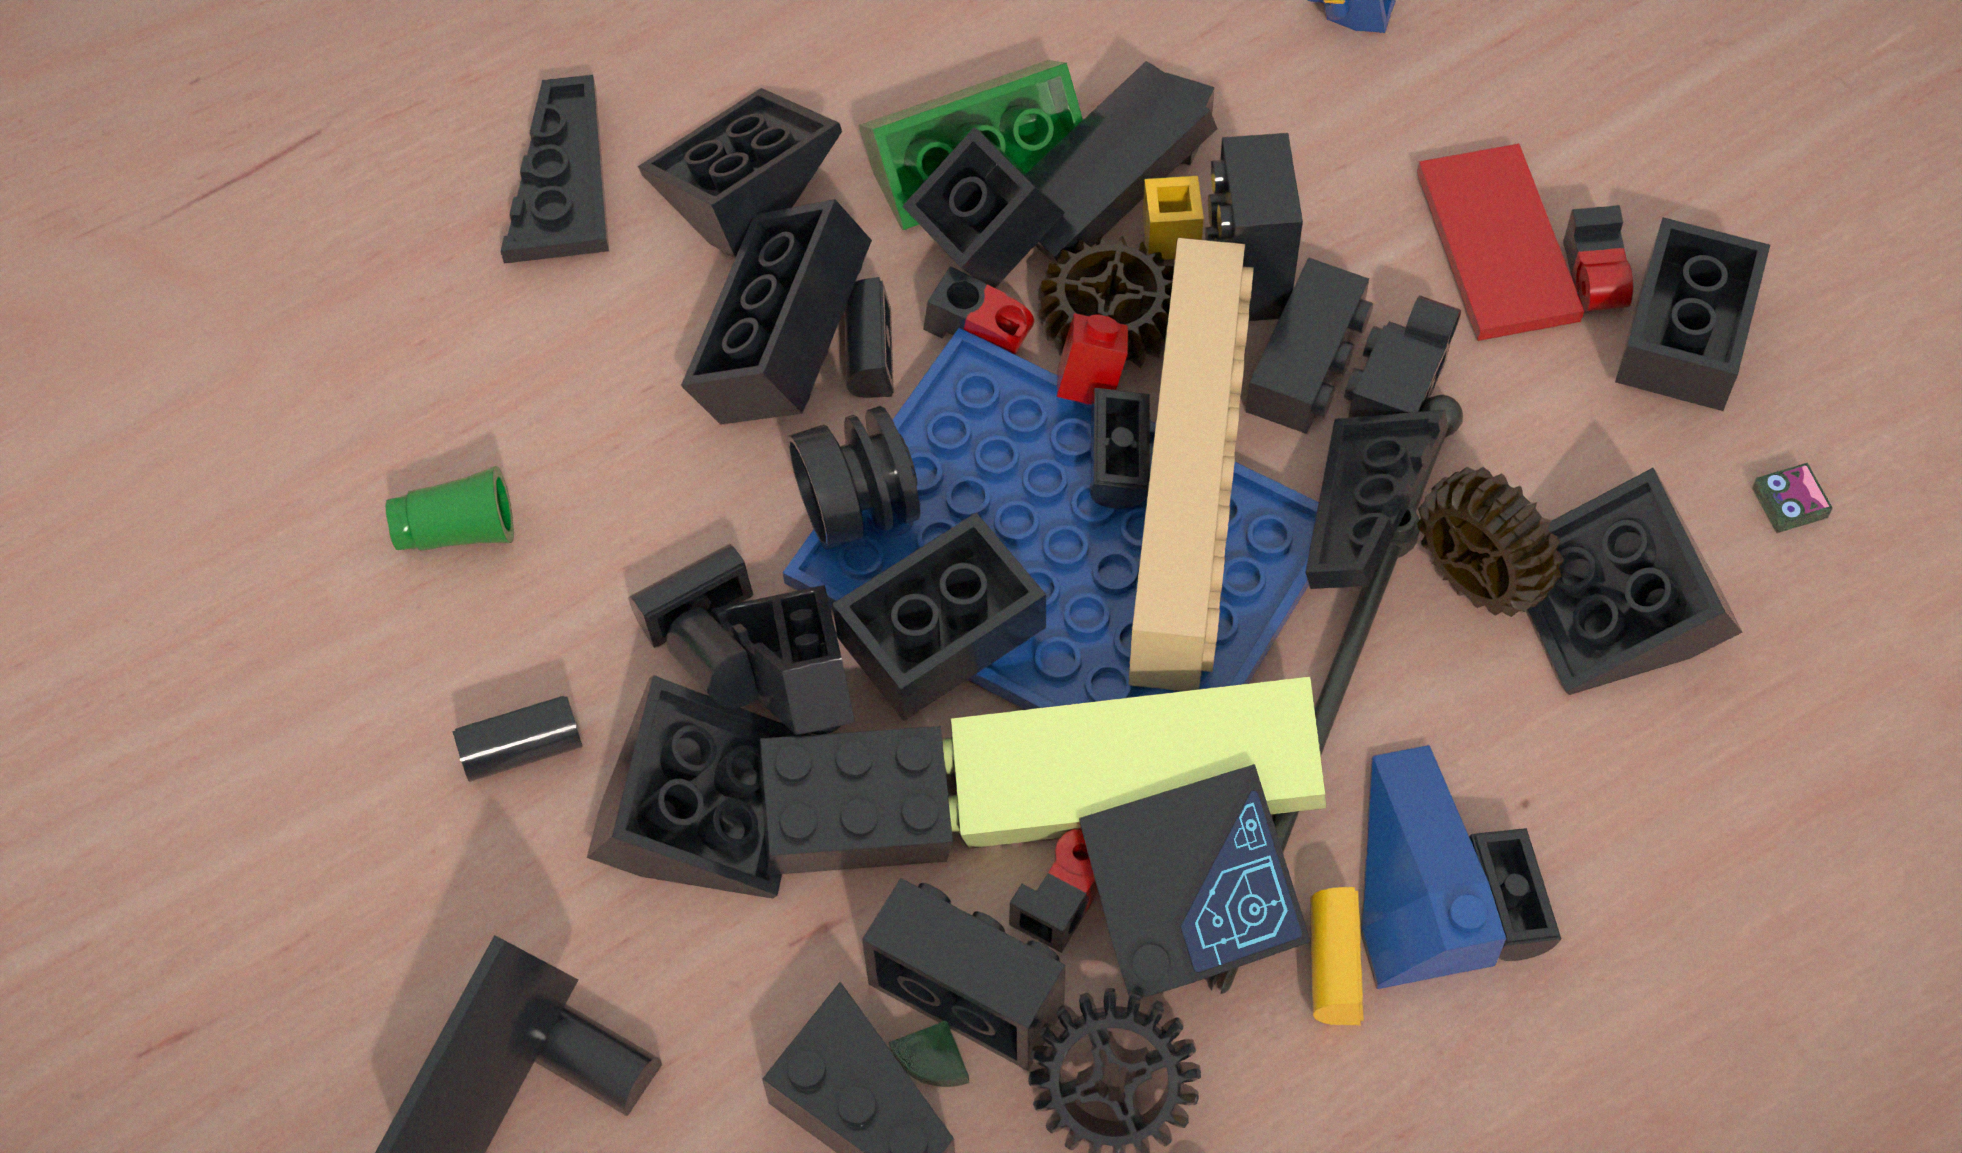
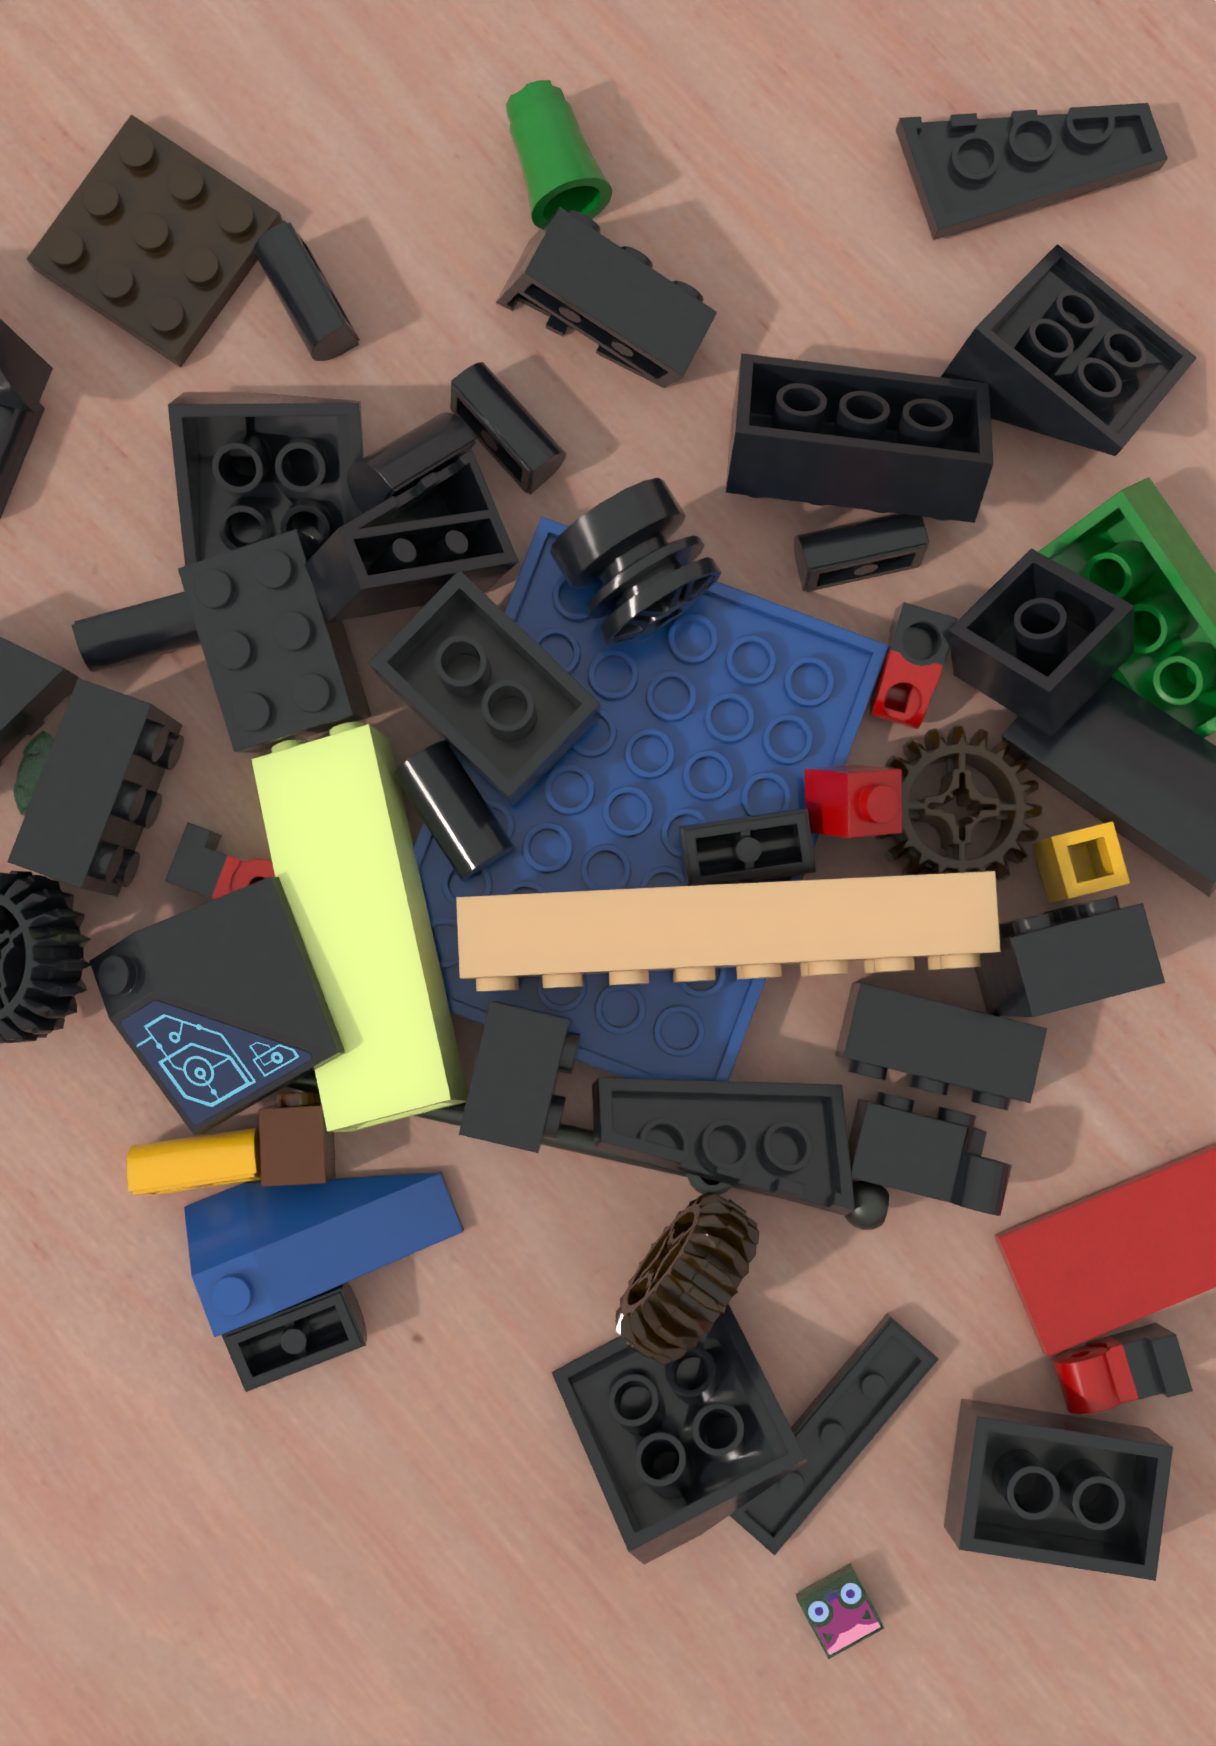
camera: 75 degrees right, 25 degrees up
none -> dark brown plate [26,114,283,368]
none -> black brick [71,591,200,673]
none -> reddish brown brick [259,1091,336,1187]
none -> black brick [393,740,515,882]
none -> black brick [459,1001,581,1153]
none -> black wedge [496,207,717,388]
none -> black tile [729,1313,939,1555]

